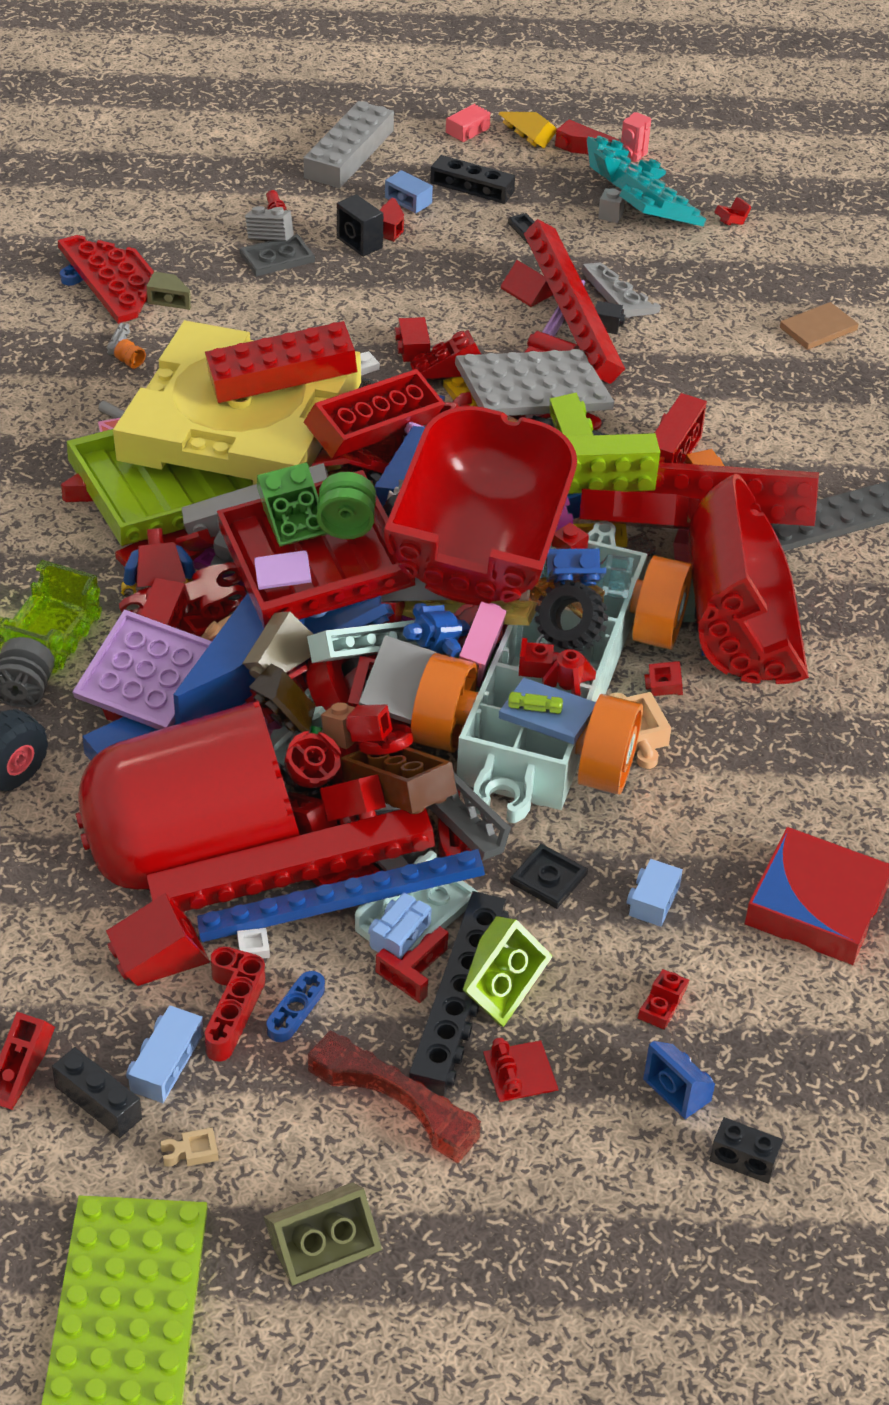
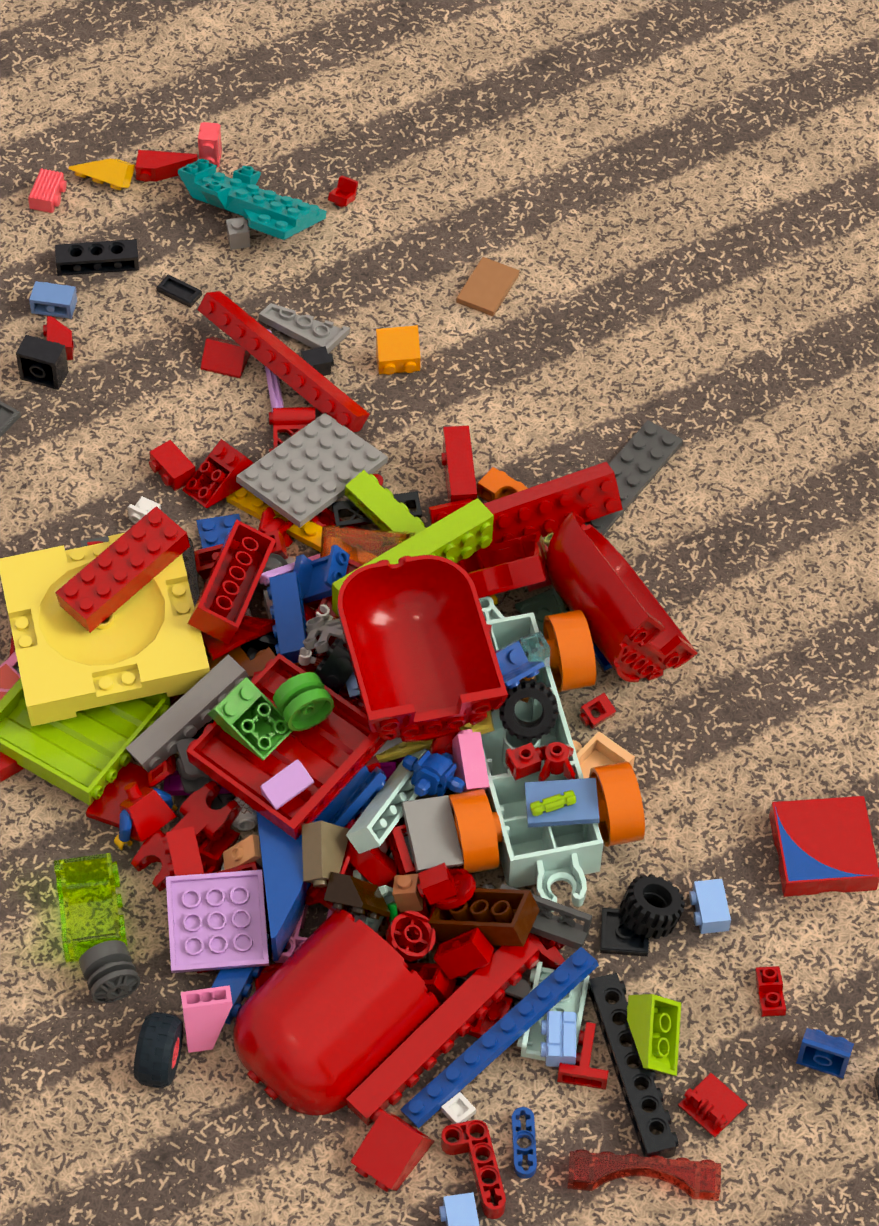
camera: 30 degrees left, 10 degrees up
none -> bright pink slope [181,985,232,1053]
none -> light orange slope [376,325,420,375]
none -> black tyre [619,874,685,939]

